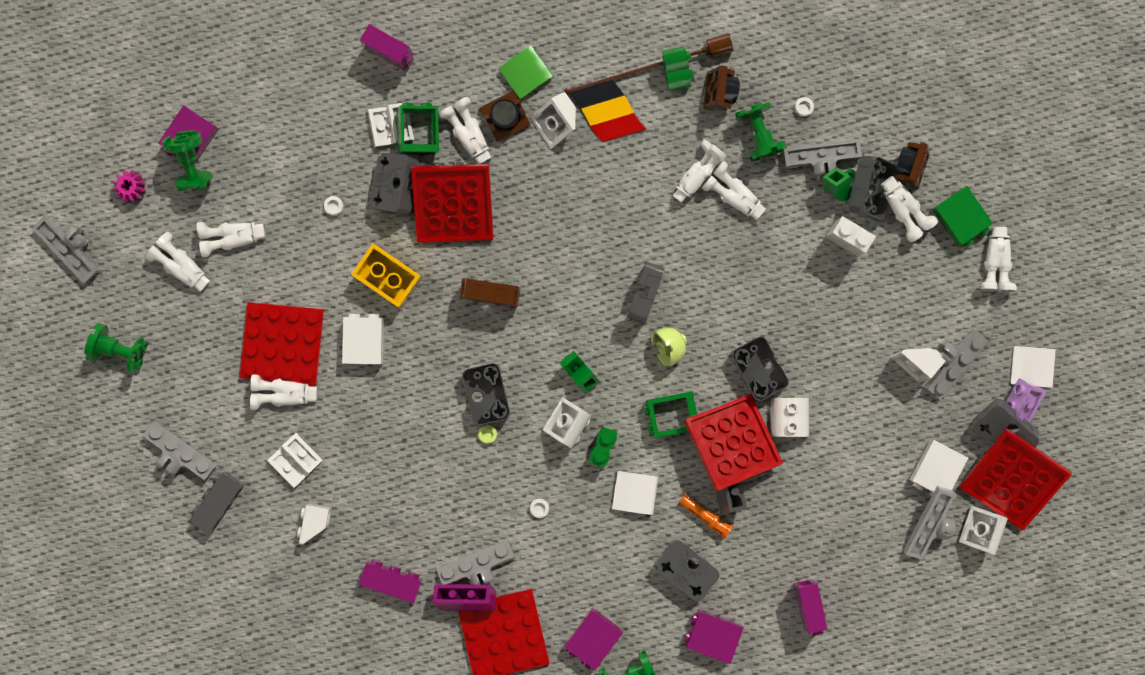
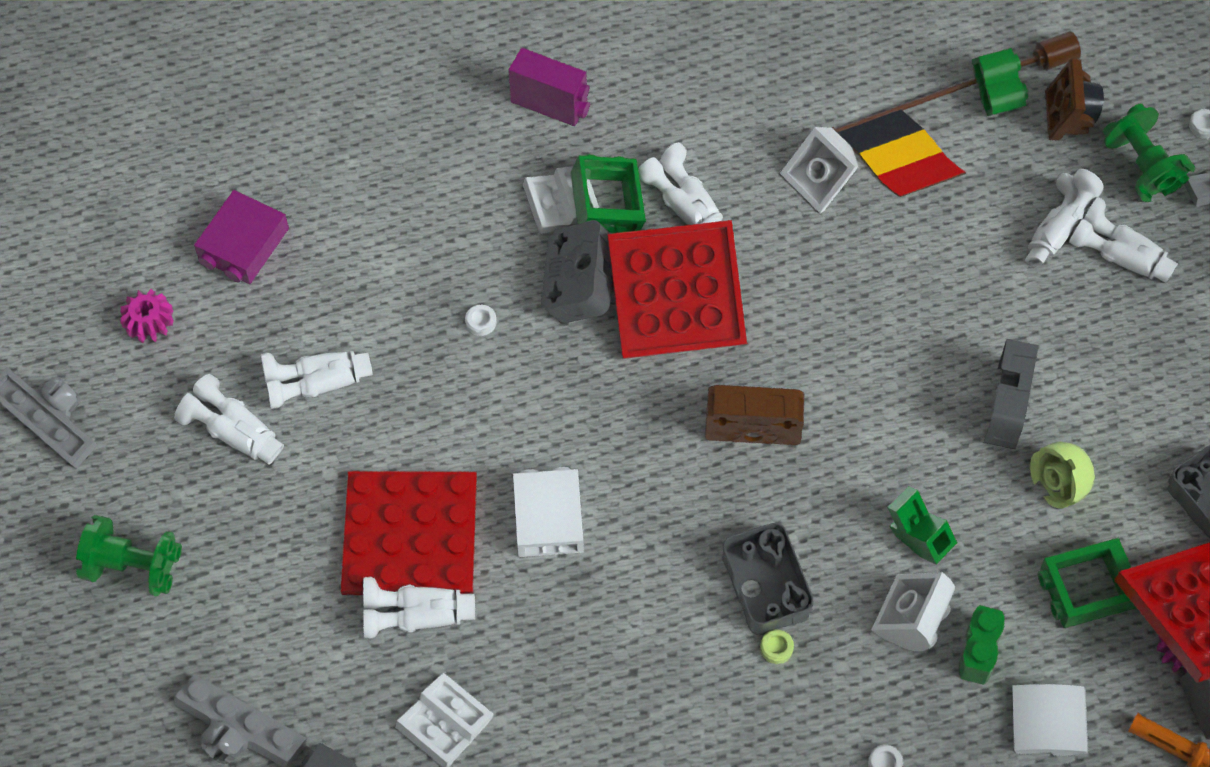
camera: 10 degrees left, 25 degrees down
green piece [162,130,213,191] -> none
yellow brick [351,243,423,308] -> none
piece [480,91,531,142] -> none
bright green slope [498,46,554,99] -> none

